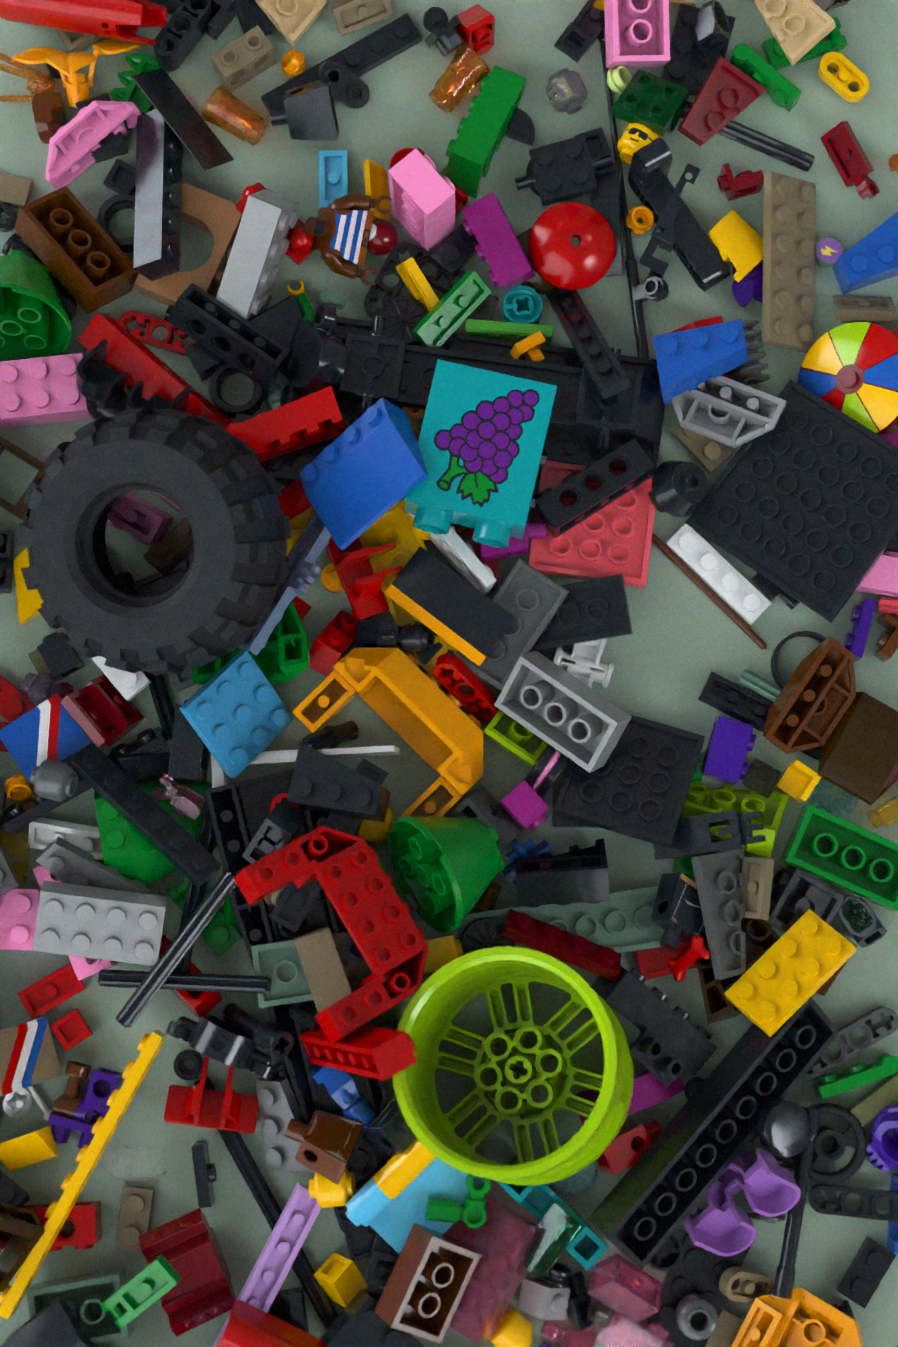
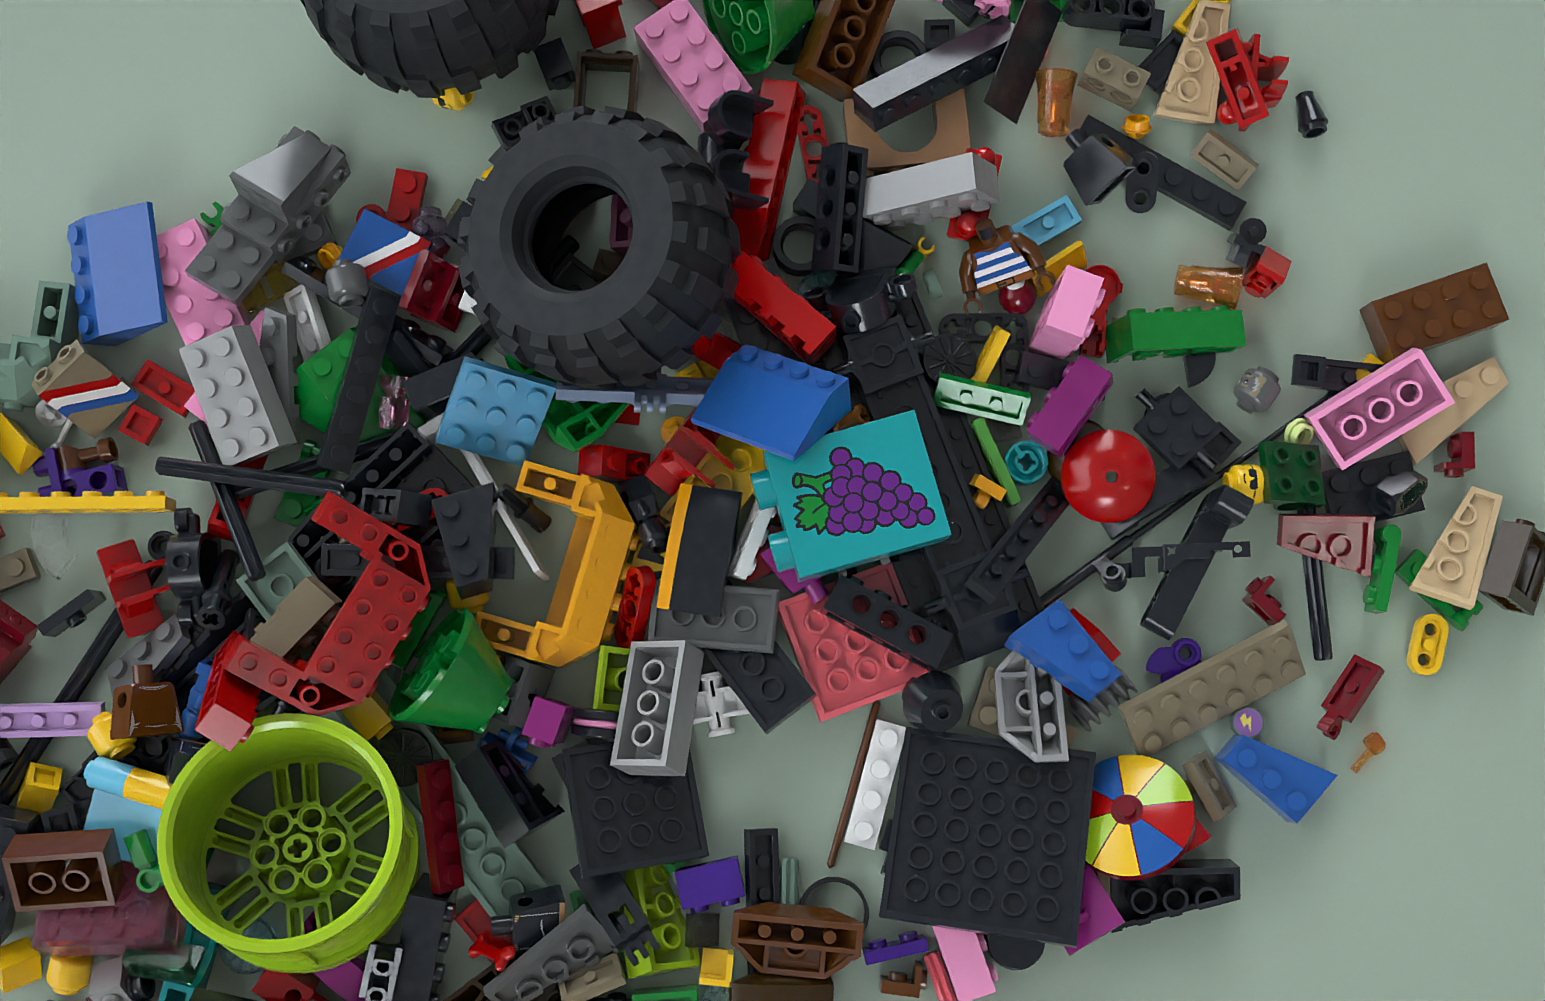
camera: 60 degrees right, 0 degrees up
light orange plate [626,206,654,234] -> none
yellow slope [708,209,763,283] -> none

